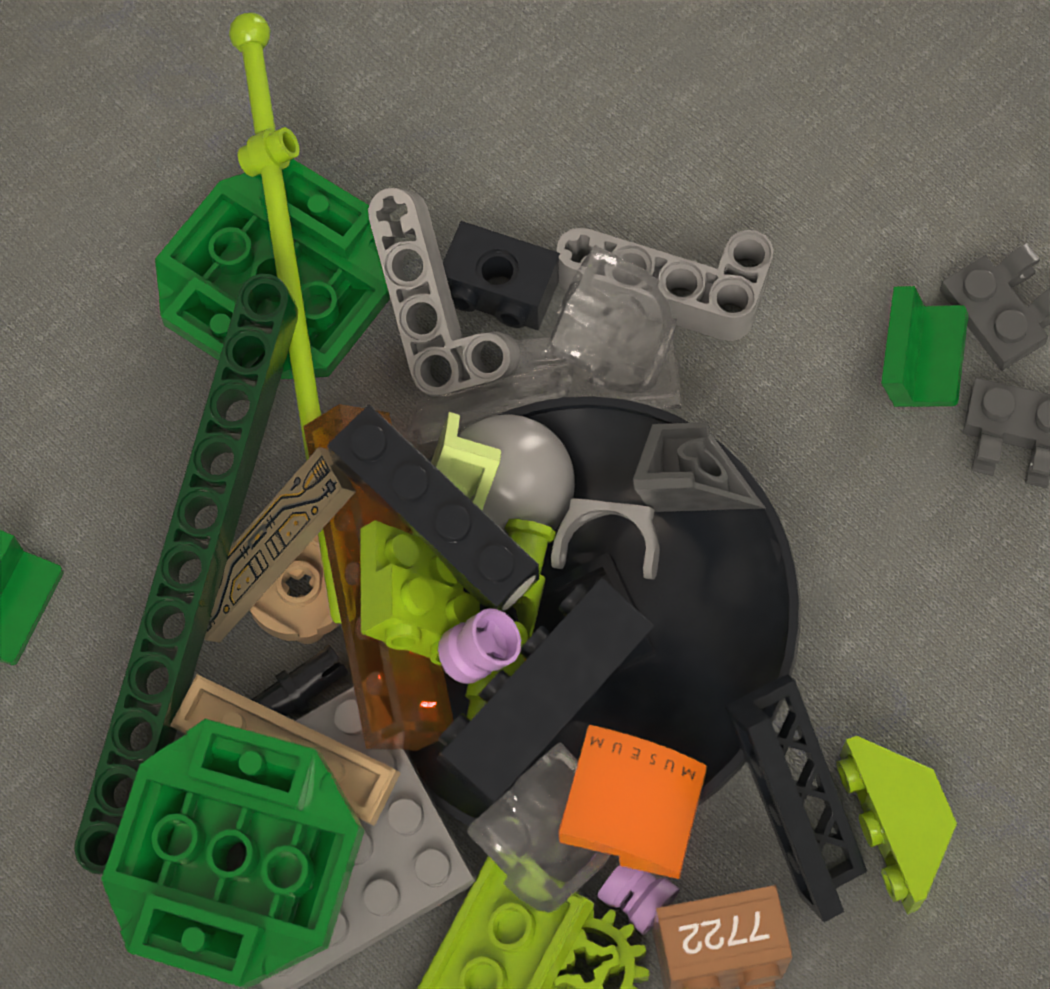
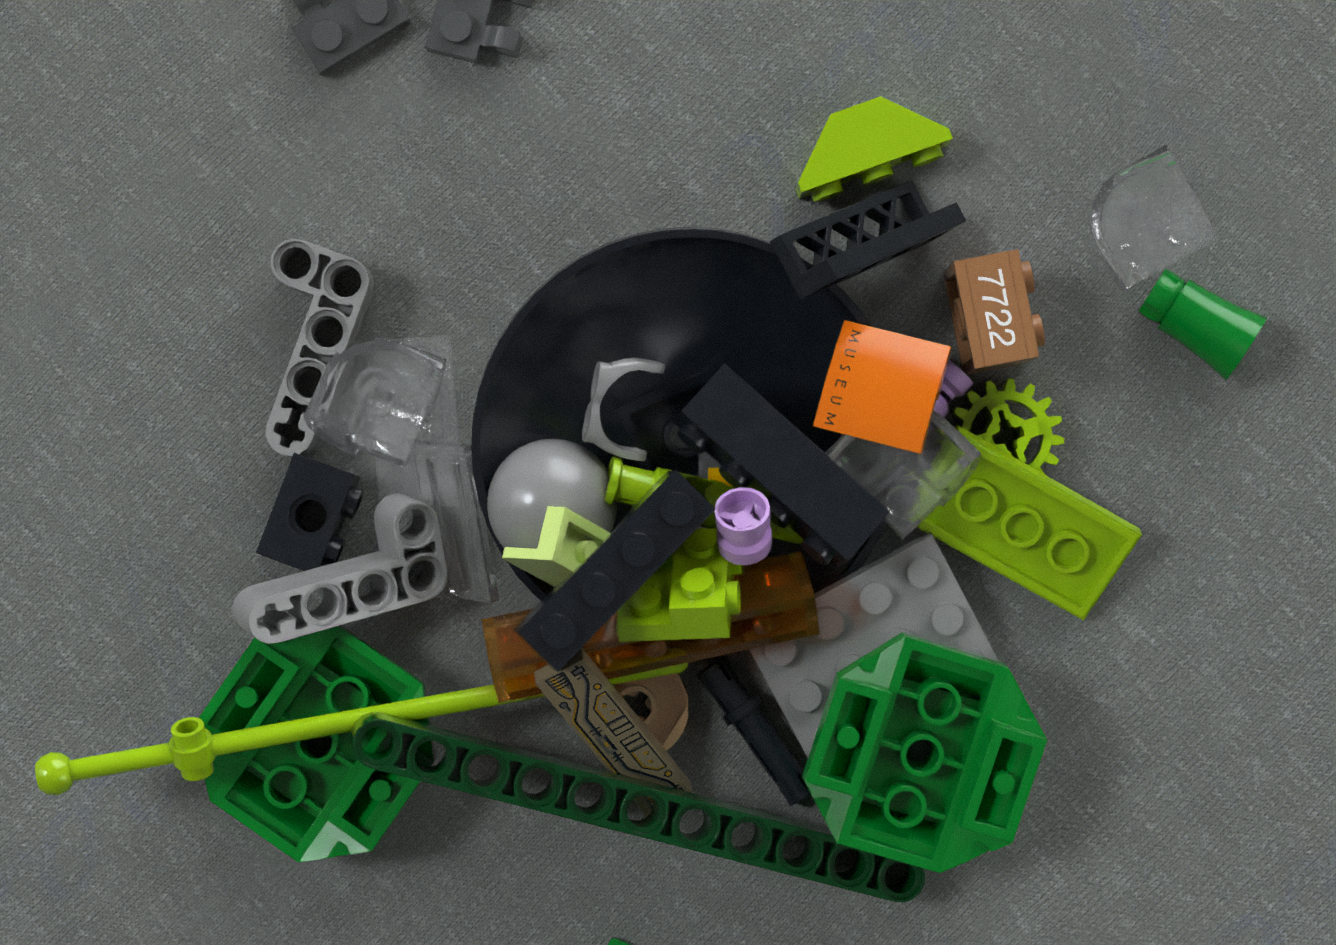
camera: 90 degrees left, 20 degrees up
tan tile [170,674,401,826] -> none
dark grey slope [633,422,766,512] -> none
green panel [881,286,969,407] -> none

